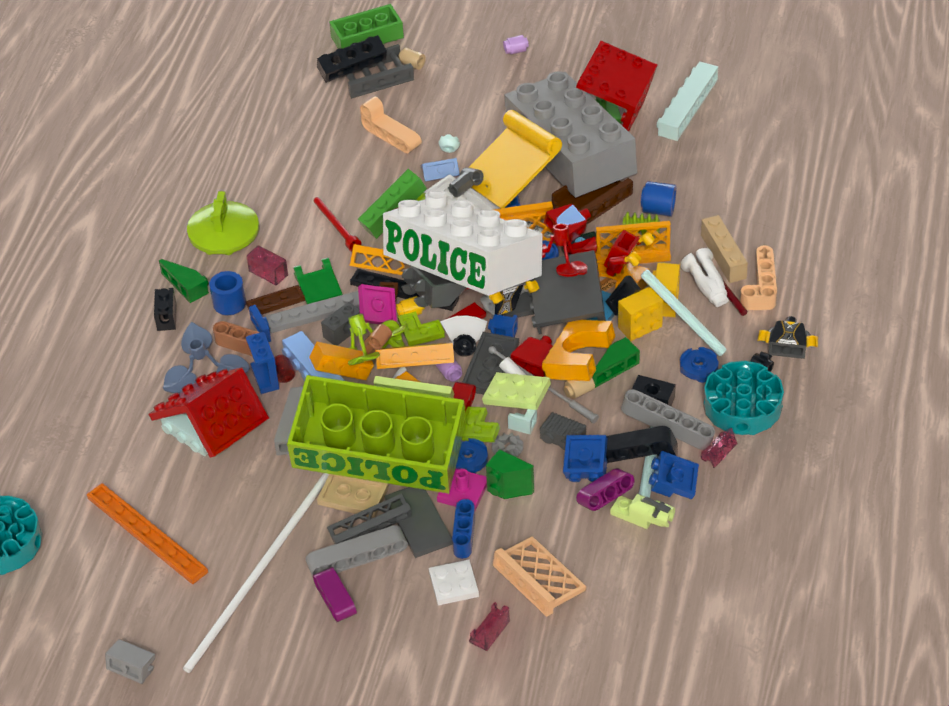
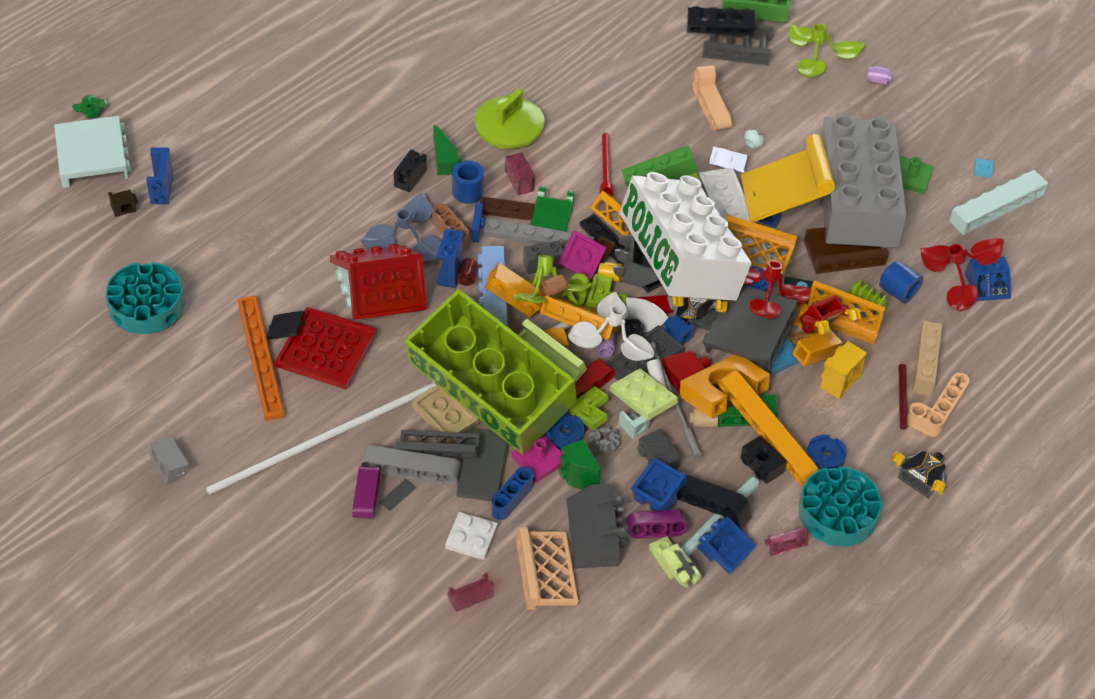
camera: 25 degrees right, 5 degrees up
tan brick [399,48,426,70] -> none
dark grey piece [448,167,484,198] -> none
red torso [544,204,591,245] -> none
red bracket [576,40,658,132] -> none
black plate [605,276,641,315] -> none
yellow brick [618,287,663,341] -> none
light grey beam [621,389,715,450] -> none
light aqua axle [641,270,727,356] -> none
white piece [680,248,729,307] -> none
black gear [750,351,774,372] -> none
none -> black piece [266,311,305,340]
none -> red plate [274,307,377,390]
none -> dark grey sticker [379,479,417,511]
none -> dark grey piece [566,484,629,569]
none -> white plant [568,292,655,361]
none -> light orange beam [718,370,819,486]
none -> lime plant [789,23,865,77]
none -> red plant [921,238,1004,311]
none -> blue slope [965,256,1011,301]
none -> medium azure plate [974,158,993,178]

